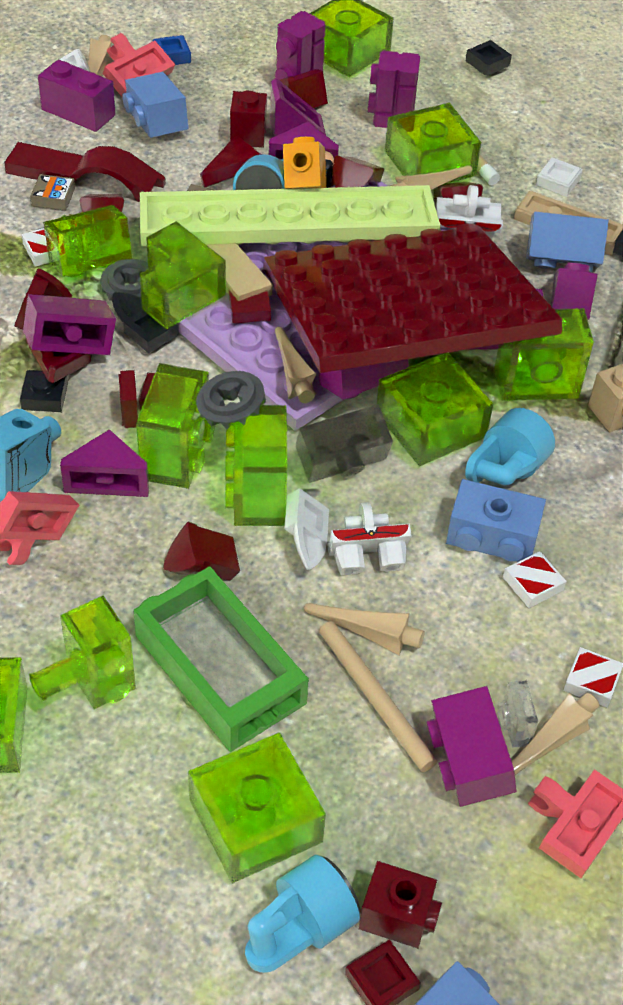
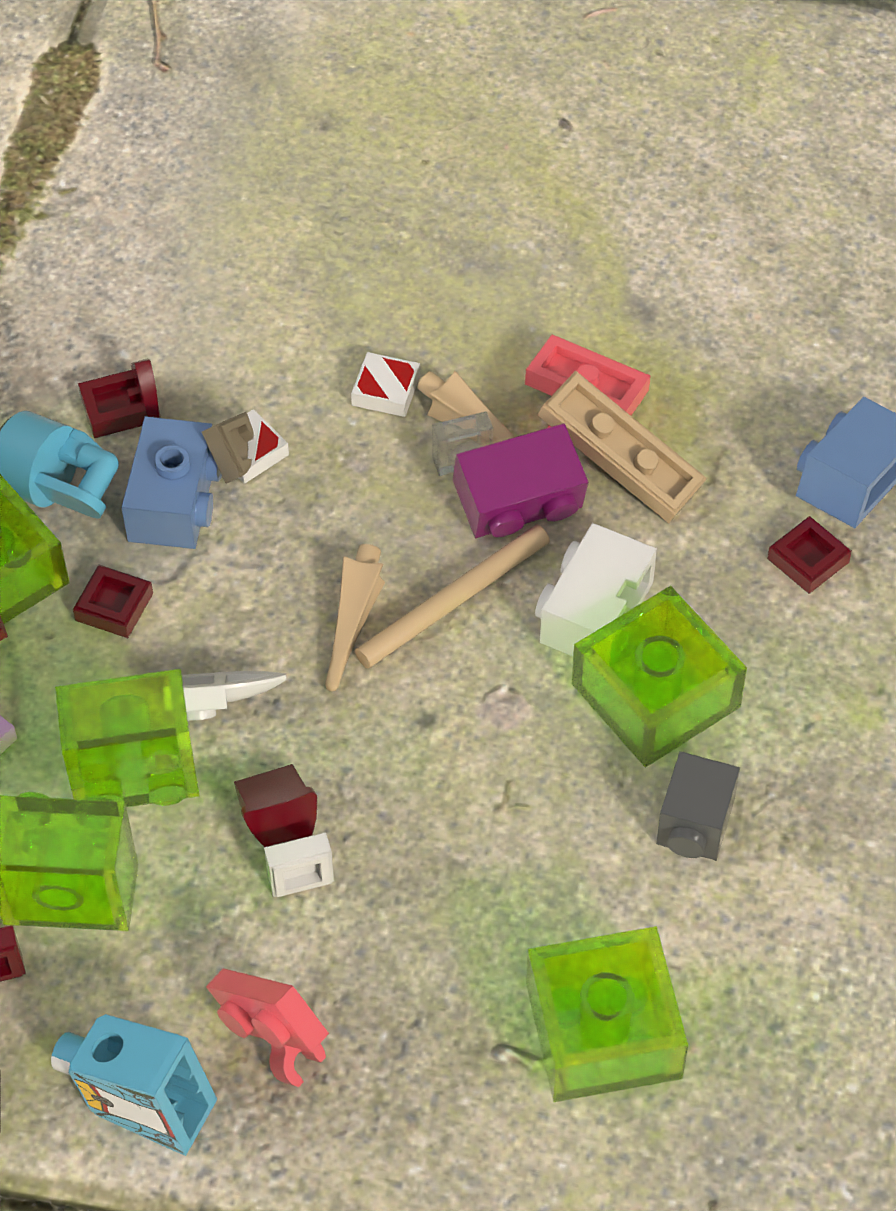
camera: 95 degrees left, 5 degrees up
clear neon green brick [29,595,136,709] -> none
magenta slope [60,429,149,497] -> none
bright green window [133,566,309,752] -> none
dark grey gear [196,371,266,429] -> none
medium azure piece [245,855,361,973] -> none
clear smoke brick [295,404,393,483] -> none
white hips [327,502,411,575] -> none
dark red brick [359,861,442,949] -> none
none -> dark red tile [73,564,153,638]
none -> dark red tile [78,358,161,438]
none -> dark tan tile [201,412,254,484]
none -> white tile [264,832,334,897]
none -> white brick [535,523,657,669]
none -> tan tile [537,371,707,523]
none -> dark grey brick [656,751,740,861]

